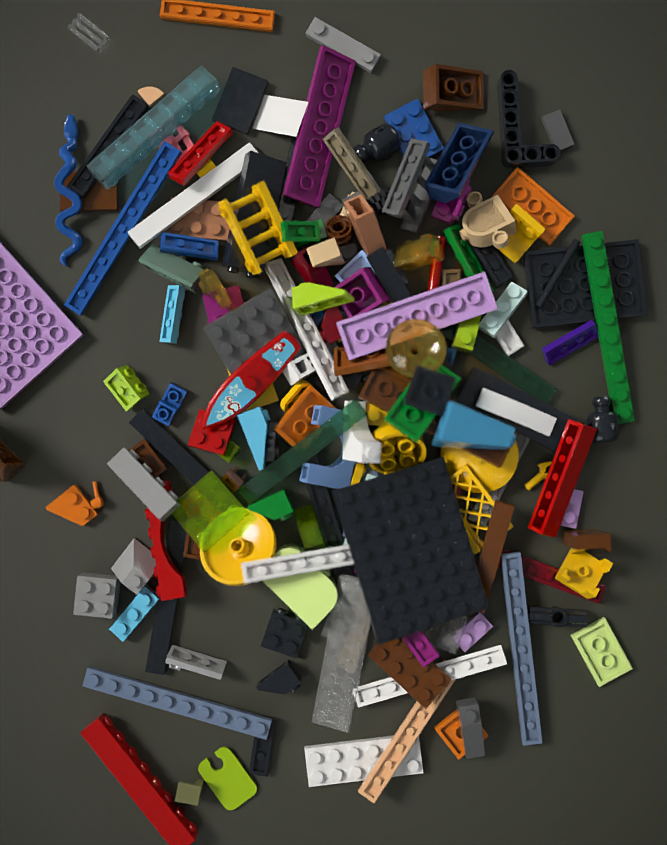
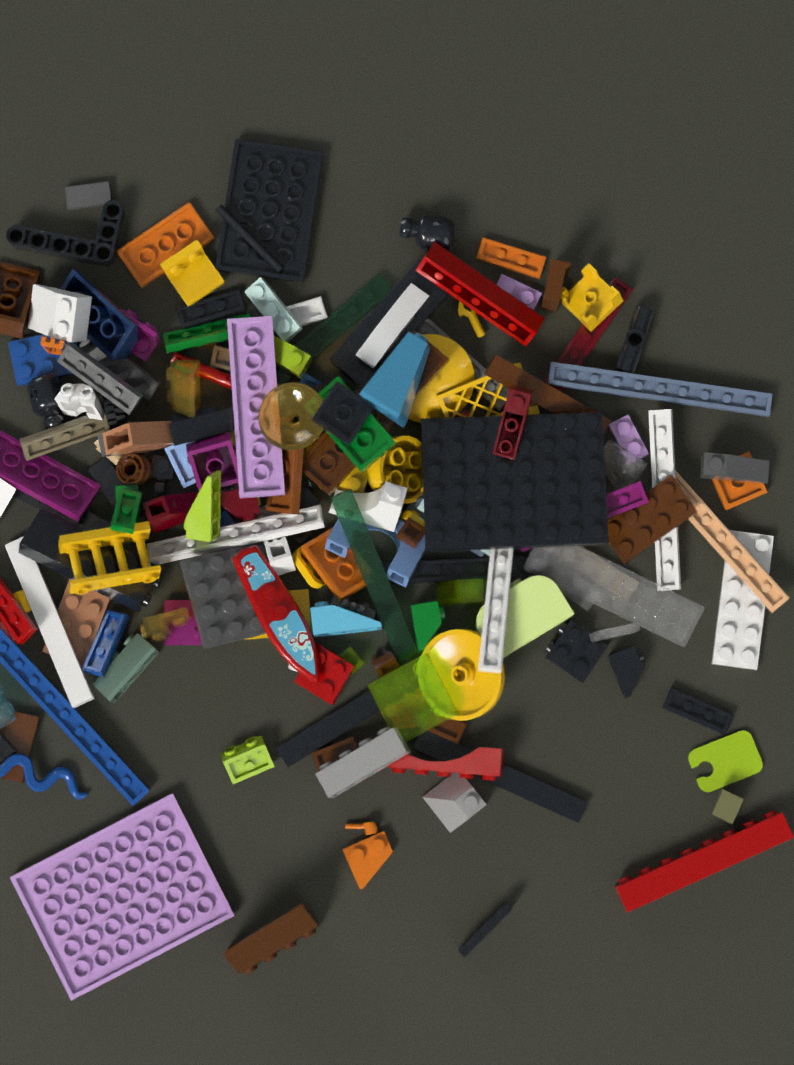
camera: 75 degrees left, 5 degrees down
light grey brick [73,572,121,619] -> none
sand blue plate [82,666,272,740] -> none
medium azure plate [109,585,161,642] -> none
blue slope [152,382,188,426] -> none
medium azure plate [159,285,185,344] -> none
light grey hinge [165,645,227,680] -> none
tan slope [307,237,345,267] -> none
tan piece [459,191,517,248] -> none
dark purple plate [542,320,598,365] -> none
yellowish green tile [570,617,633,687] -> none
green plate [581,231,635,424] -> none
none -> white slope [28,284,92,342]
none -> orange tile [40,336,67,356]
none -> white cylinder [55,383,105,420]
none -> reddish brown tile [396,517,425,549]
none -> black tile [459,902,513,958]
none -> orange tile [476,237,546,279]
none -> dark red slope [493,385,534,460]
none -> clear tile [589,622,640,642]

